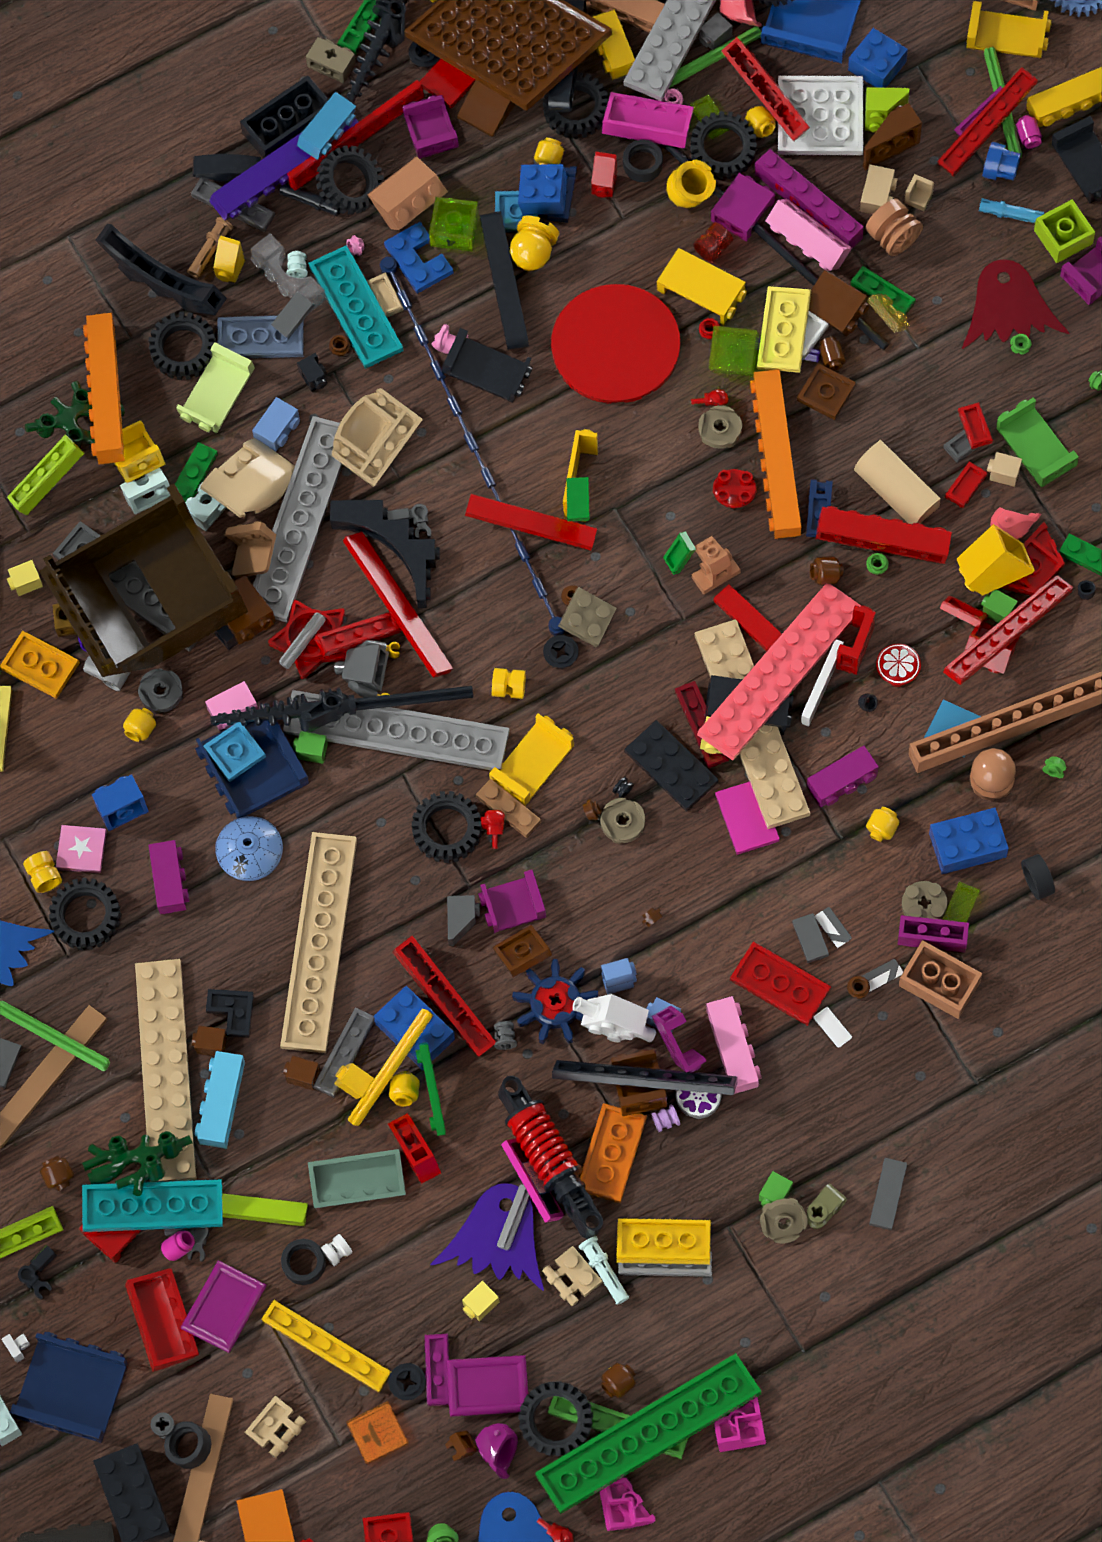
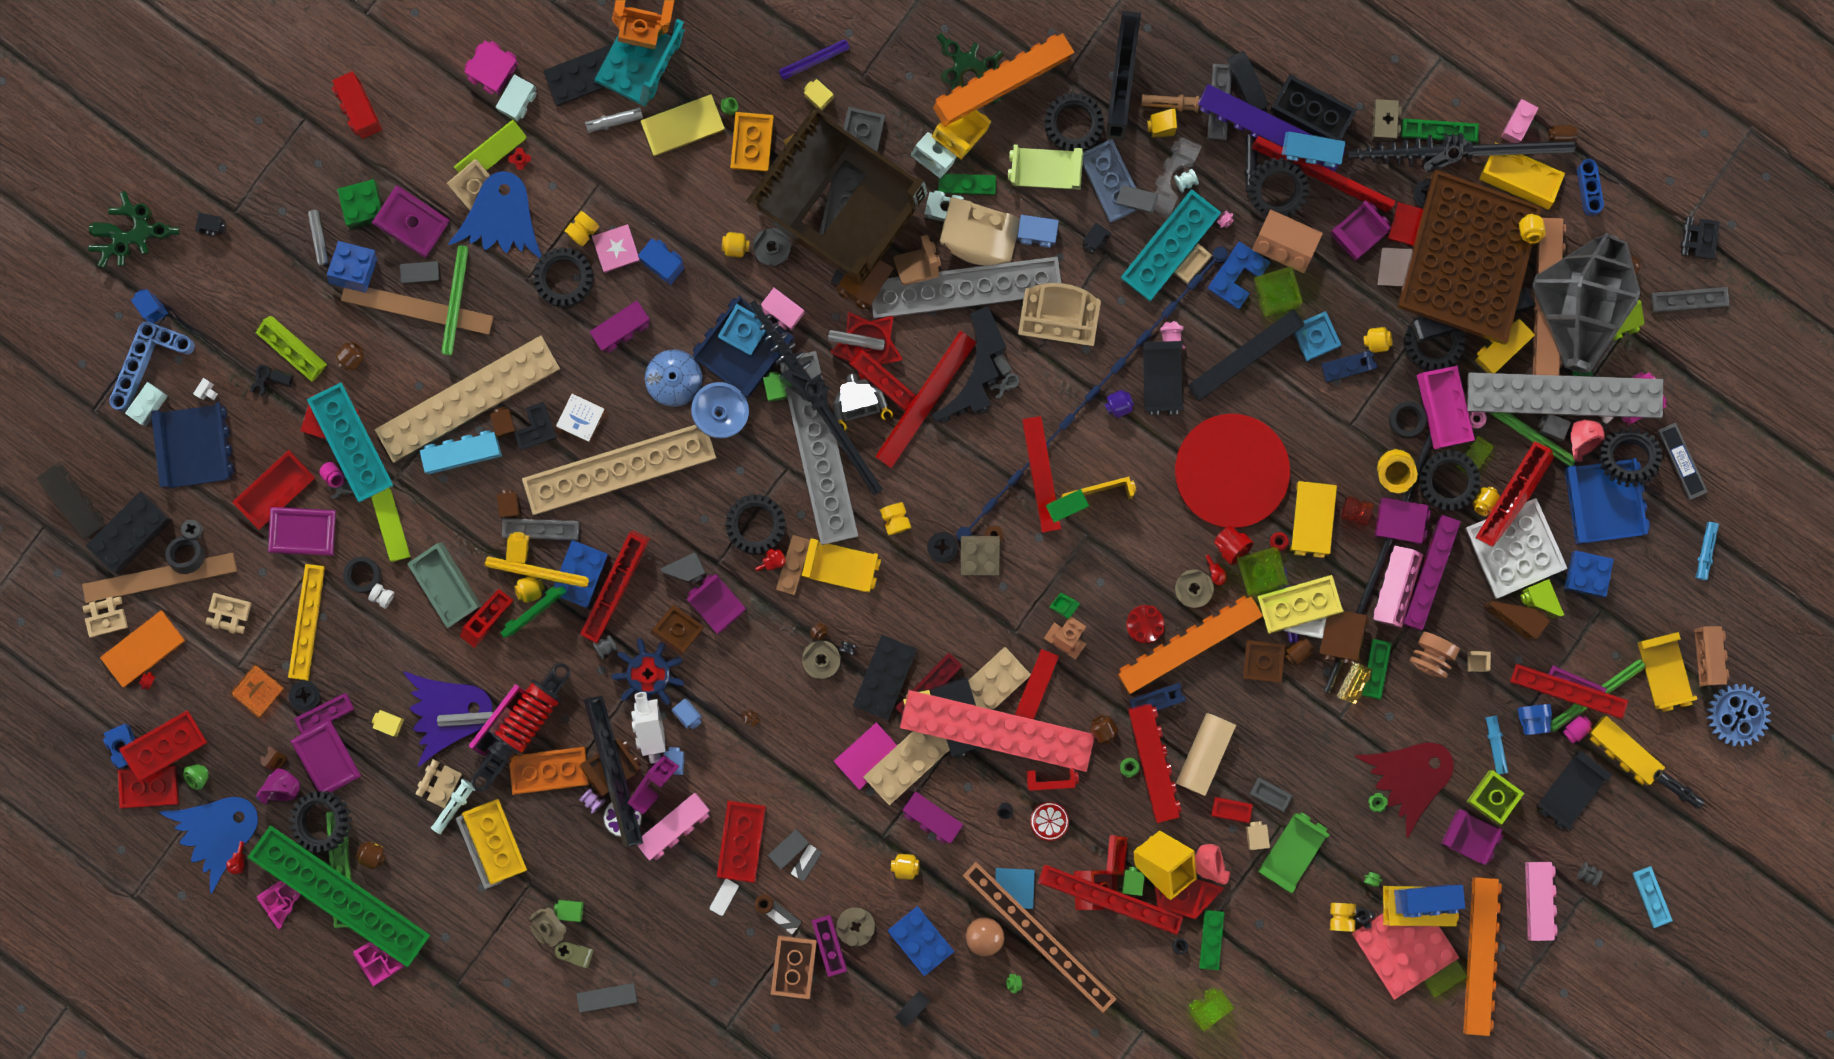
camera: 65 degrees right, 15 degrees up
lime slope [7,435,84,515] -> none
dark green plant [82,1131,192,1196] -> none
reddish brown plate [329,335,351,356] -> none
yellow tile [509,216,559,271] -> none
blue brick [518,164,567,215] -> none
slope [591,152,617,198] -> none
white tile [801,640,844,726] -> none
tan brick [860,165,898,214] -> none
clear neon green tile [943,882,980,923] -> none
red tile [958,402,993,449] -> none
none -> white tile [555,392,606,443]
none -> medium blue dish [691,382,749,438]
none -> dark purple head [1105,390,1134,418]
none -> red piece [1214,525,1254,566]

